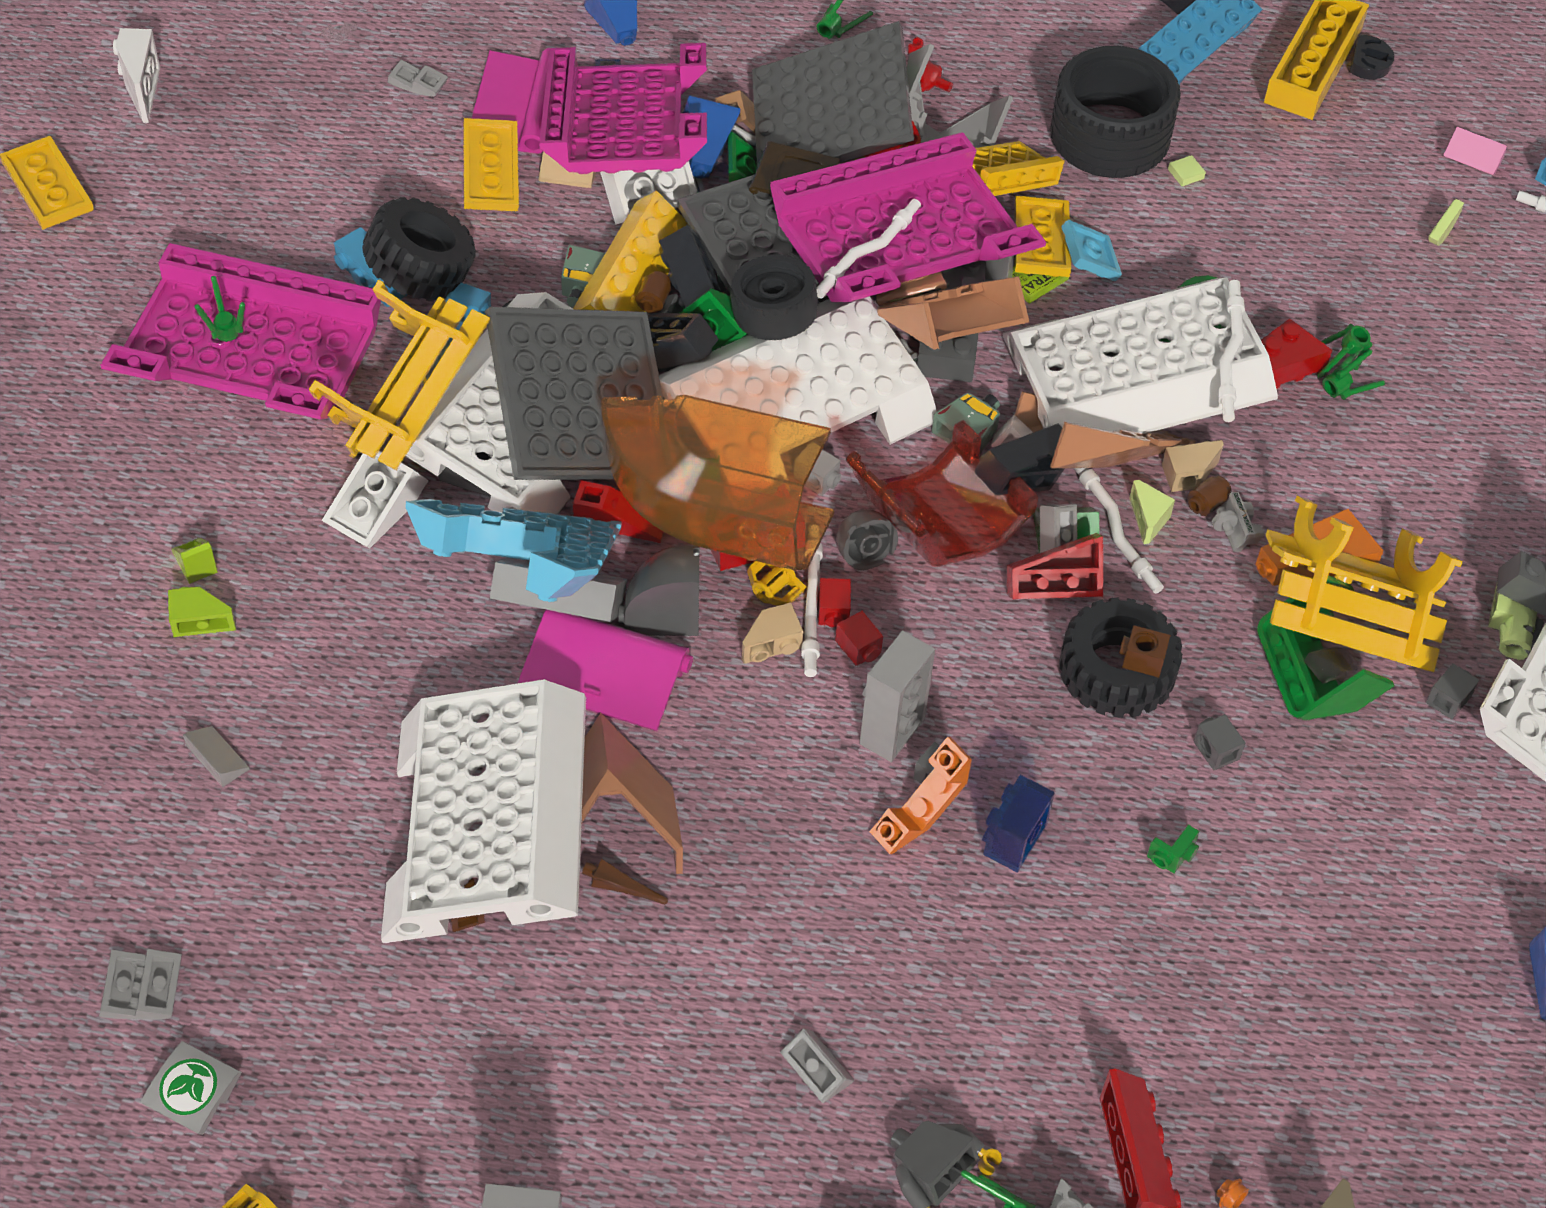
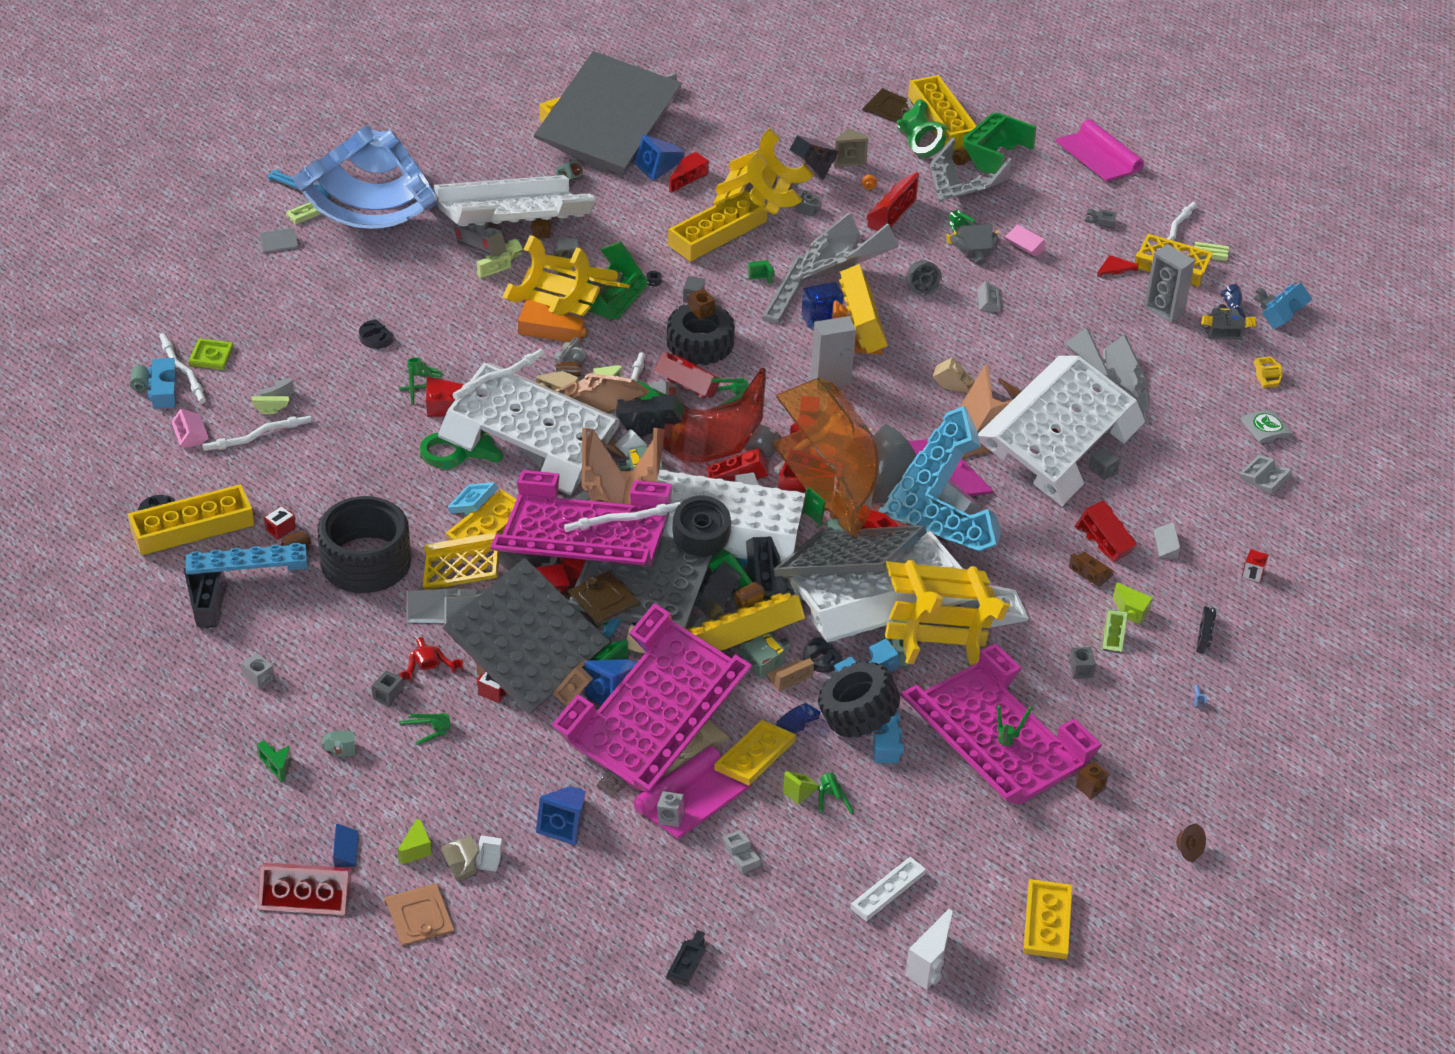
camera: 140 degrees left, 10 degrees down
none -> white bar [202,416,312,451]
none -> light grey slope [258,378,294,397]
none -> red brick [264,506,296,540]
none -> reddish brown brick [281,530,312,549]
none -> black piece [359,319,394,349]
none -> dark grey brick [372,671,403,707]
none -> black bush [646,271,662,287]
none -> light grey brick [657,791,685,827]
none -> yellow brick [668,190,767,262]
none -> red slope [669,152,709,193]
none -> red slope [708,448,769,481]
none -> green plant [711,378,750,409]
none -> yellow piece [713,127,814,215]
none -> light grey tile [762,255,804,325]
none -> medium nougat panel [766,658,814,691]
none -> clear blue slope [776,703,821,733]
none -> lime slope [783,771,819,804]
none -> black wedge [789,135,839,180]
none -> light grey windscreen [794,213,899,282]
none -> dark grey brick [795,190,822,217]
none -> green plant [818,773,853,814]
none -> yellow brick [839,264,888,354]
none -> white plate [850,857,926,922]
none -> dark grey cylinder [906,260,942,296]
none -> tan slope [933,357,975,393]
none -> light grey windscreen [1065,328,1149,425]
none -> reddish brown bracket [1069,552,1114,587]
none -> dark grey brick [1069,647,1096,679]
none -> red wedge [1074,500,1137,562]
none -> reddish brown brick [1076,761,1108,799]
none -> dark grey brick [1089,447,1120,480]
none -> medium blue hand [1193,685,1207,707]
none -> black hinge [1196,606,1216,654]
none -> brick [1242,549,1269,583]

